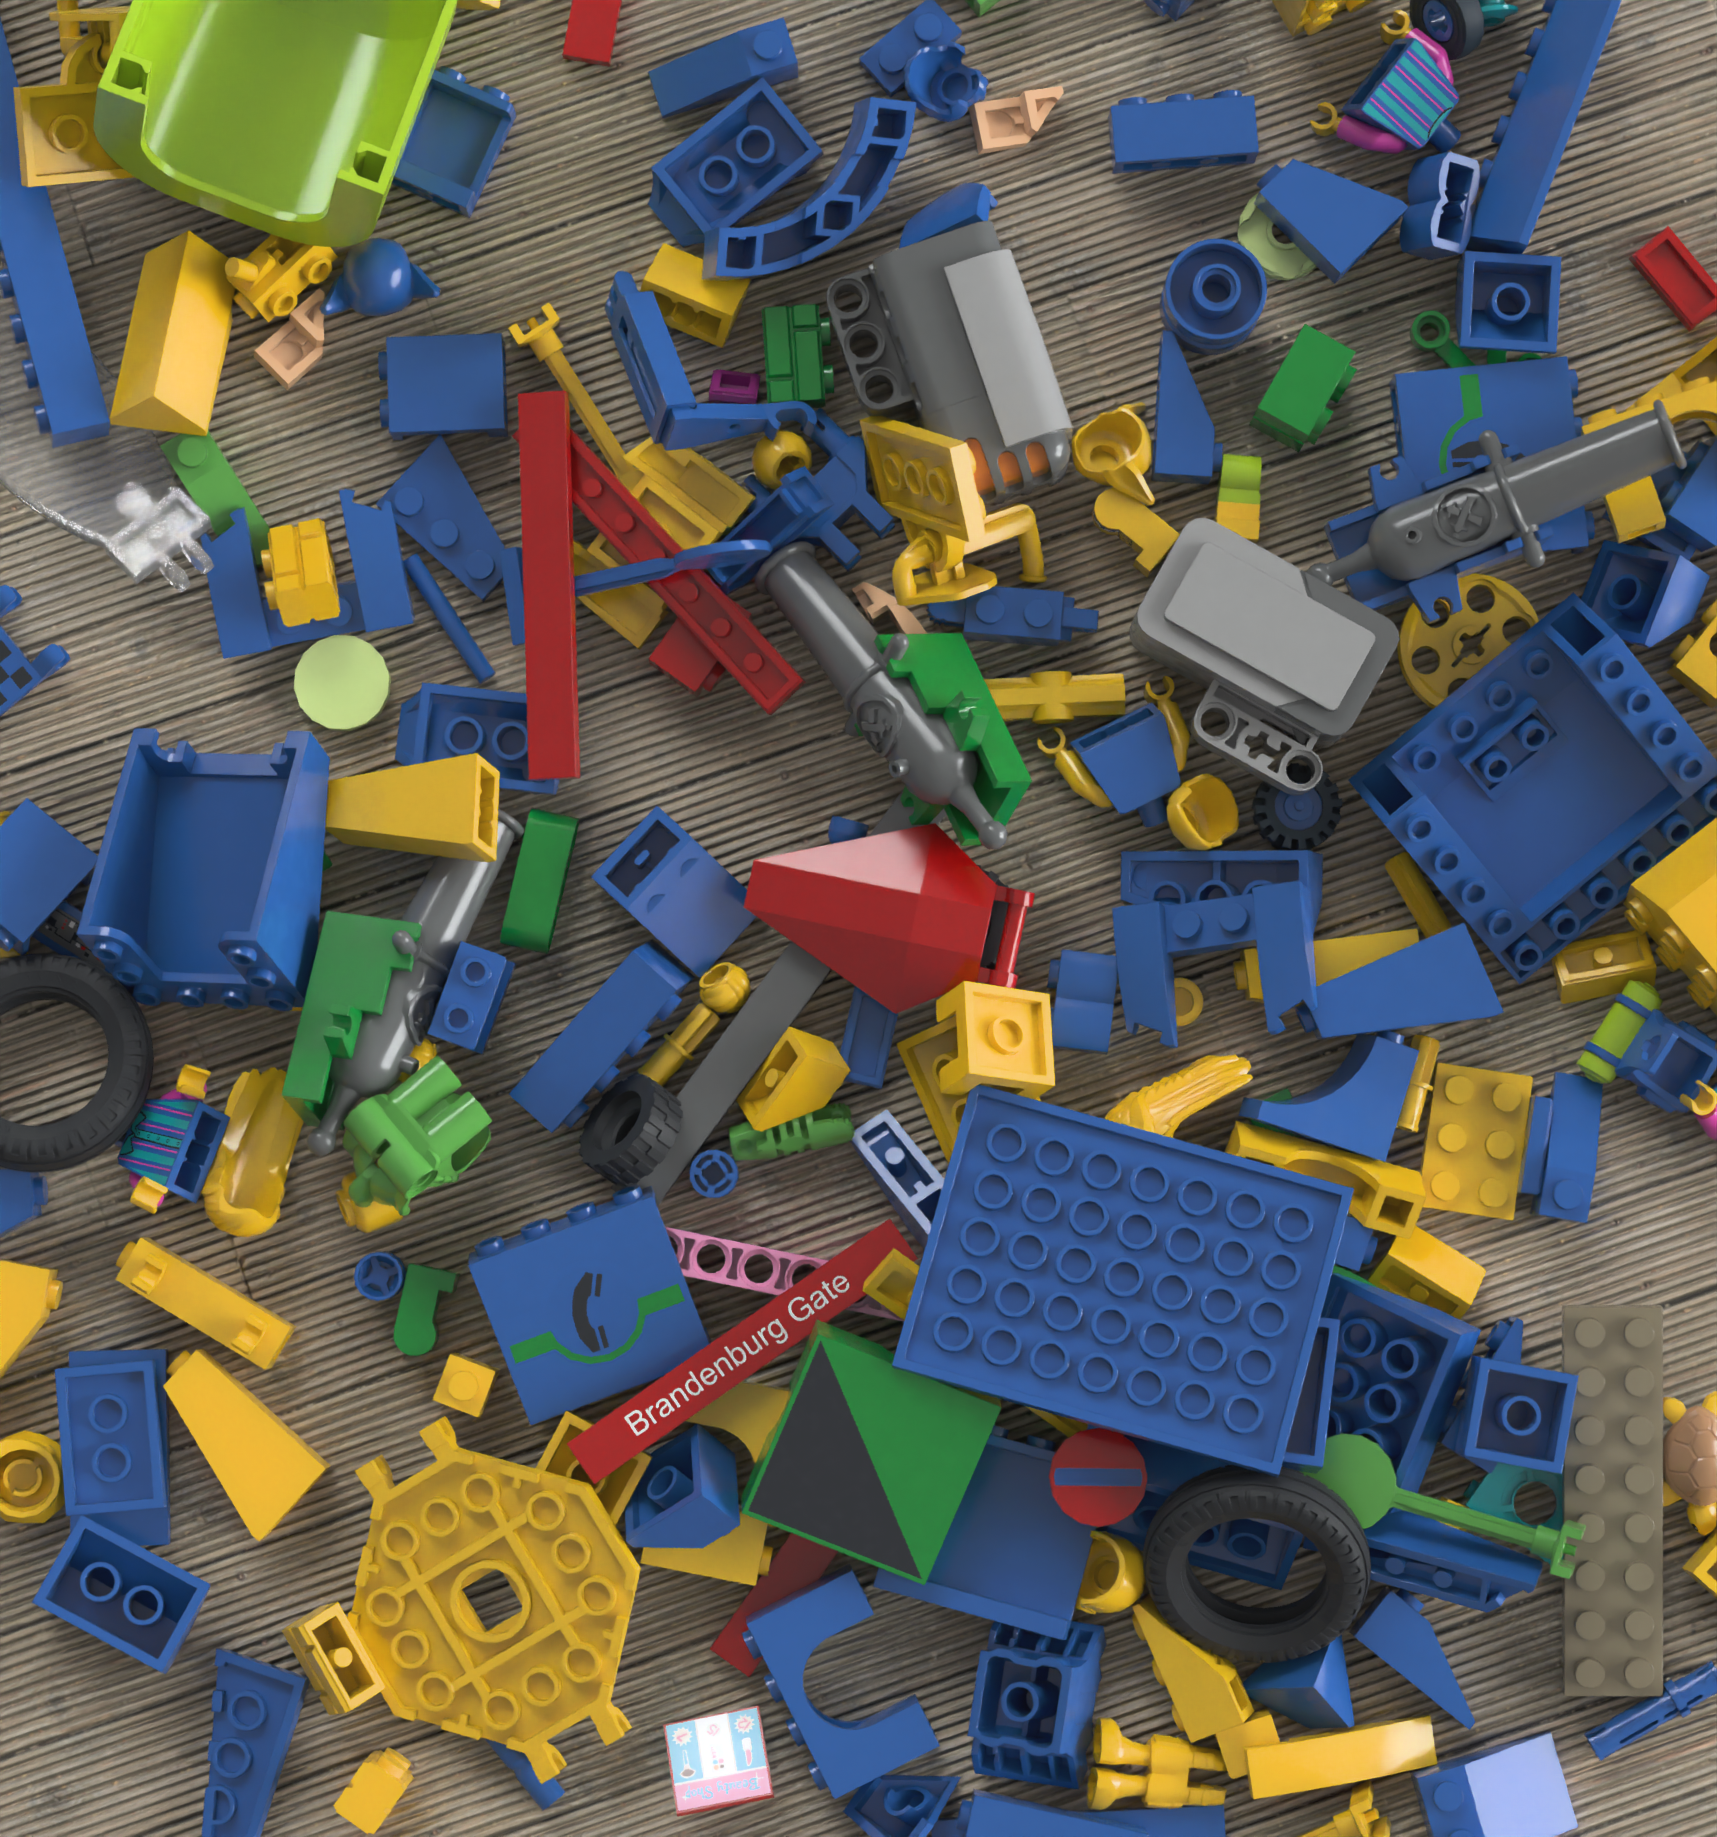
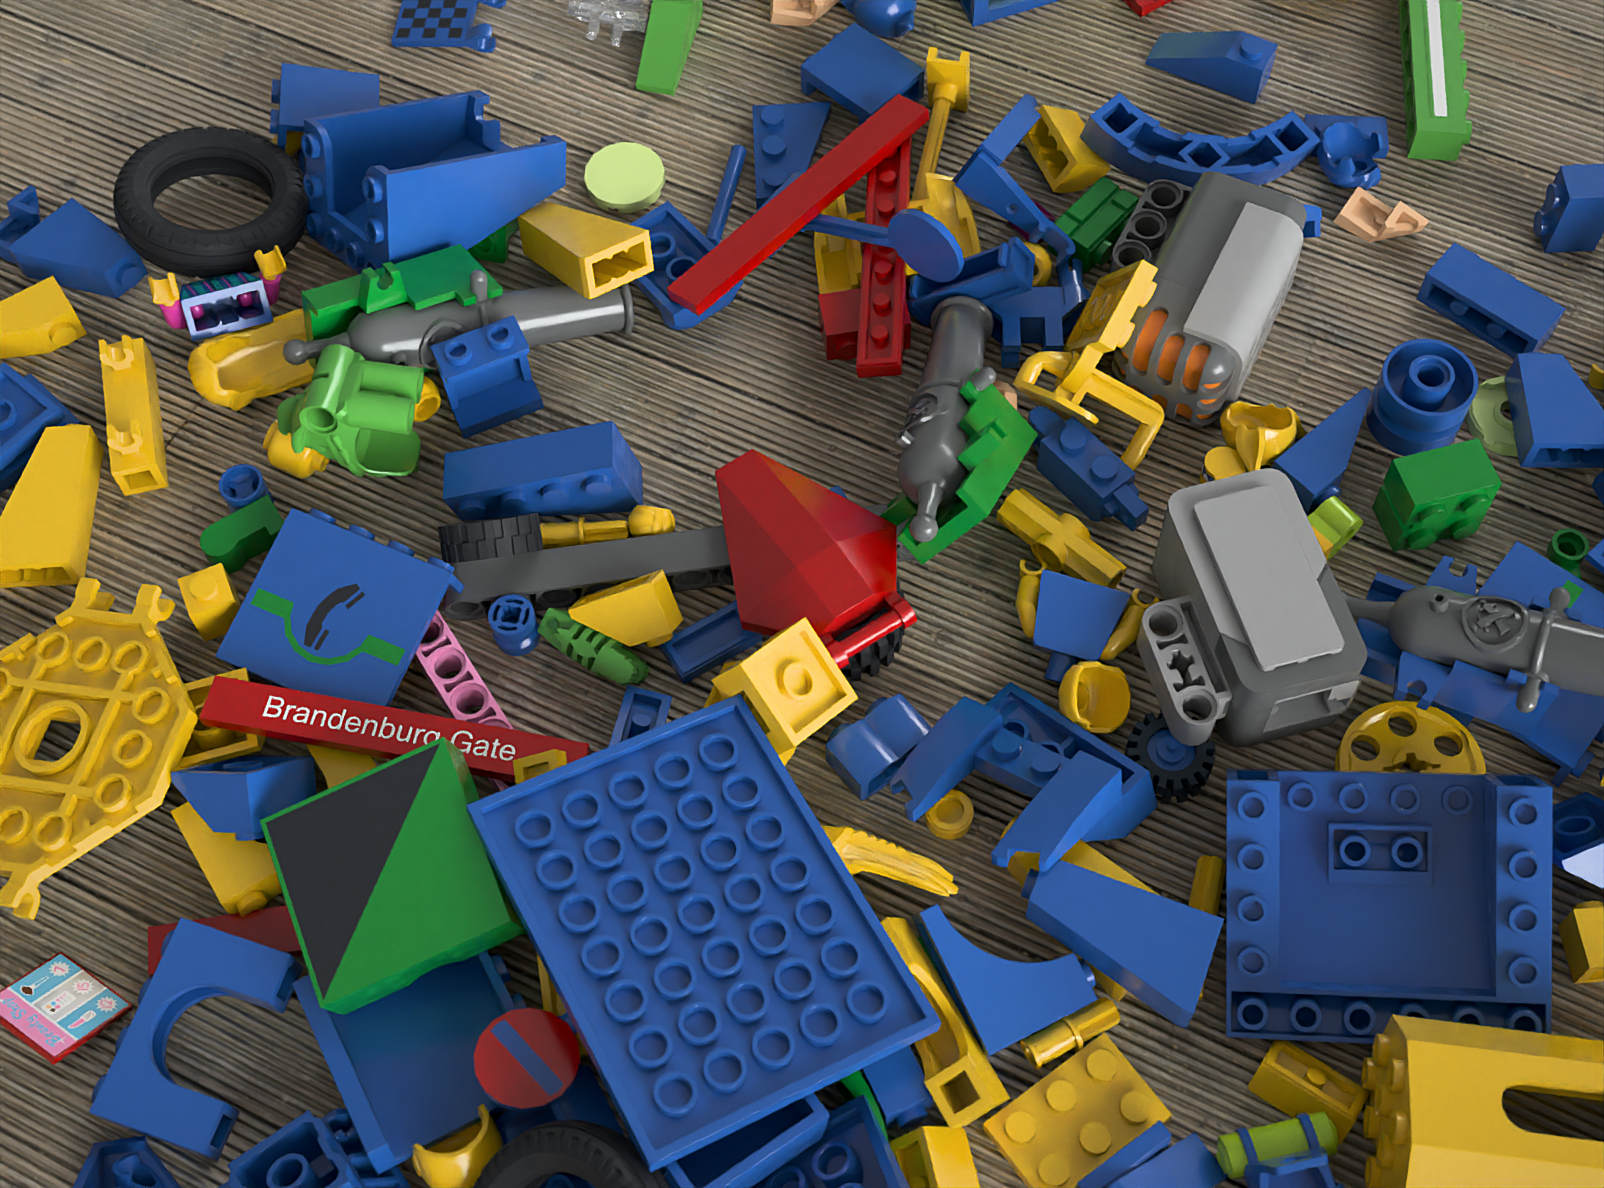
camera: 50 degrees right, 25 degrees down
blue wedge [201,488,415,659] -> none
yellow brick [261,518,341,627] -> none
green beam [500,808,579,954] -> none
blue slope [591,806,757,978] -> none
blue slope [648,77,824,247] -> none

